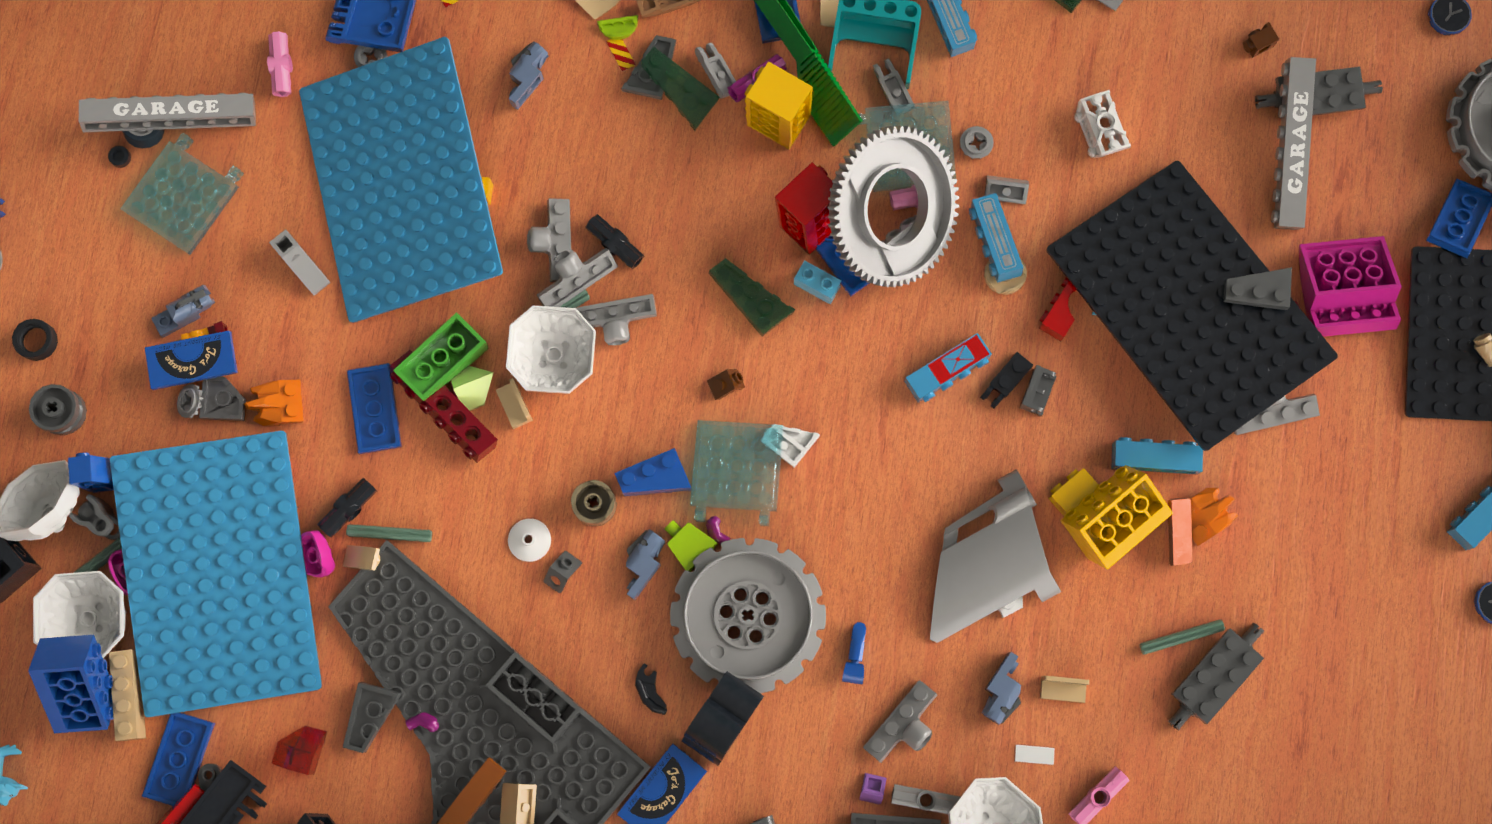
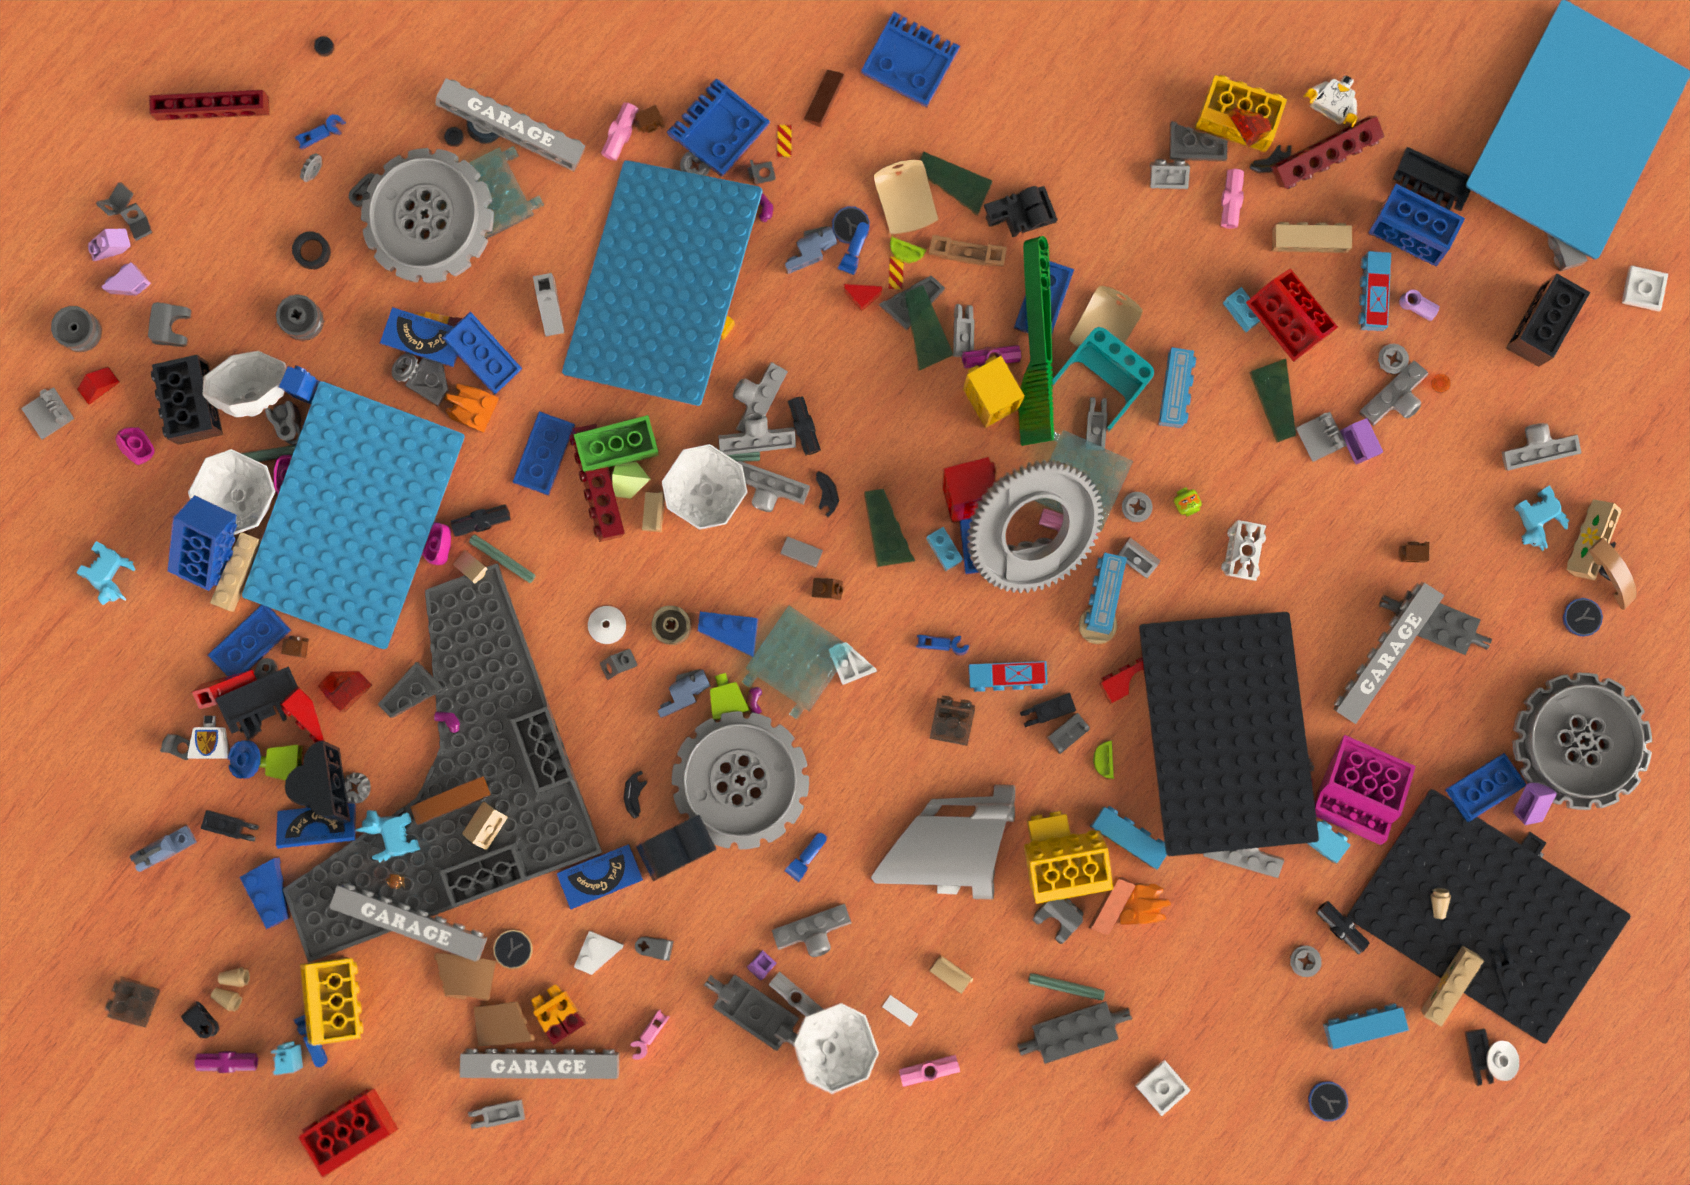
camera: 25 degrees right, 5 degrees up
sand blue plate [151,284,215,338] -> none
sand blue plate [981,652,1021,725] -> none
dark grey wing [1223,267,1292,310] -> none
none -> reddish brown brick [281,636,309,658]
none -> red slope [281,686,324,743]
none -> dark grey plate [349,173,376,207]
none -> light grey piece [361,148,494,284]
none -> blue tile [442,312,522,395]
none -> reddish brown brick [634,105,665,133]
none -> dark grey bracket [748,160,776,185]
none -> magenta arm [759,193,774,222]
none -> light grey slope [780,536,823,568]
none -> black piece [815,471,839,518]
none -> black tile [832,207,870,245]
none -> blue piece [838,222,869,275]
none -> red slope [844,284,882,311]
none -> blue piece [916,635,969,656]
none -> clear smoke plate [930,696,975,746]
none -> dark grey piece [1032,898,1084,944]
none -> lime tile [1093,740,1114,779]
none -> white plate [1135,1060,1191,1116]
none -> lime head [1174,487,1202,517]
none -> light grey gear [1290,946,1322,977]
none -> medium azure hinge [1307,820,1351,863]
none -> black piece [1316,901,1370,955]

